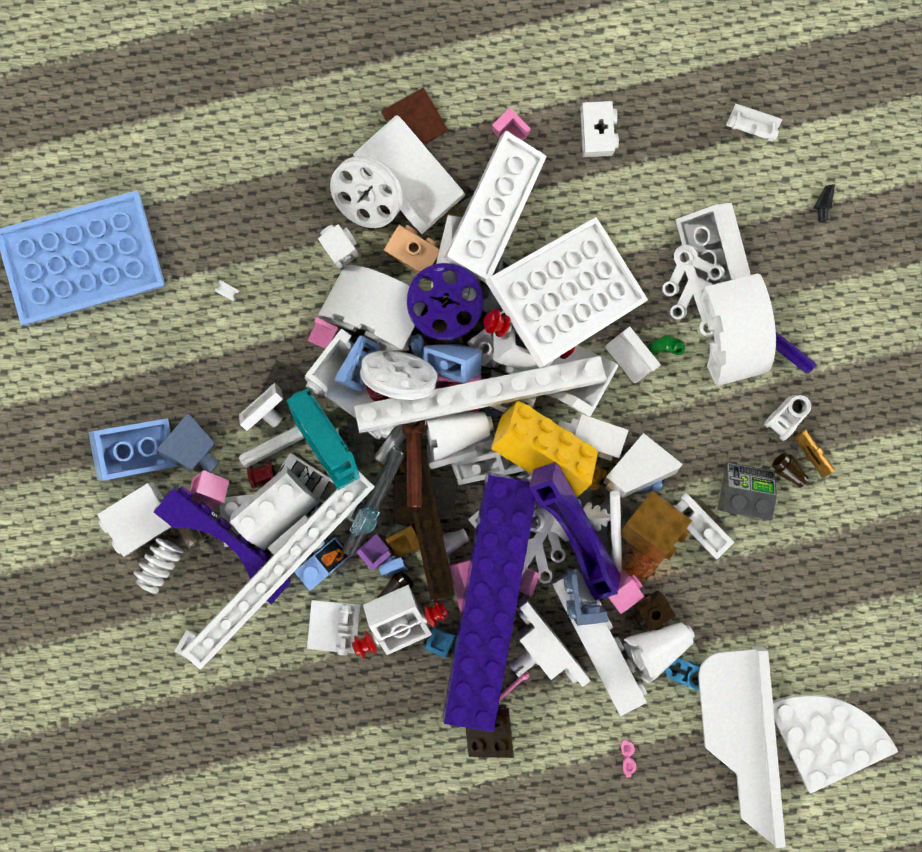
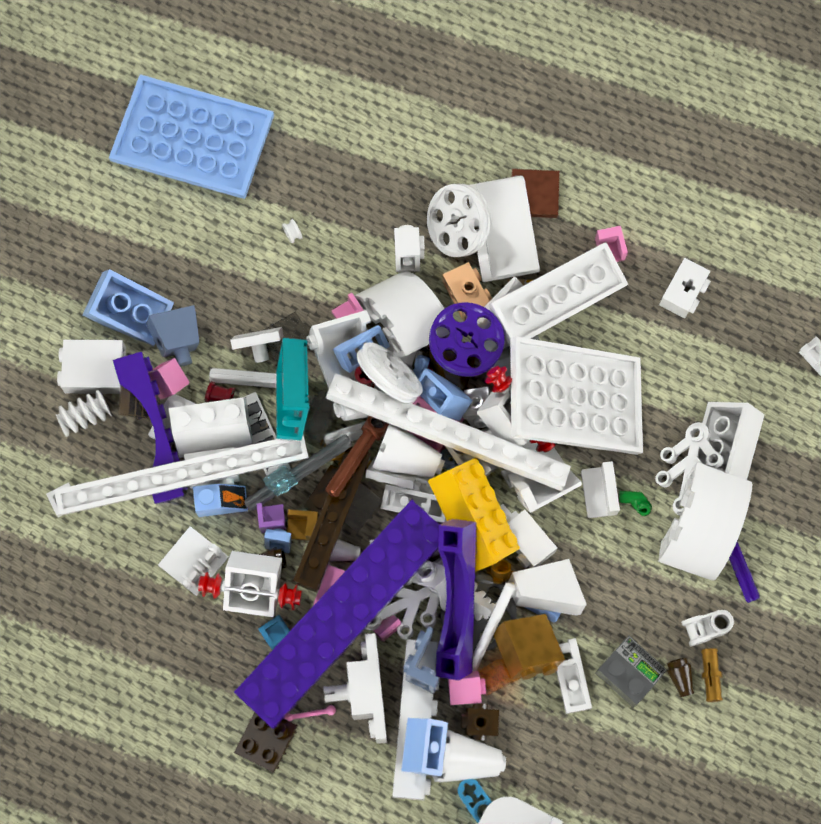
camera: 30 degrees right, 15 degrees down
none -> light blue brick [401,718,448,776]

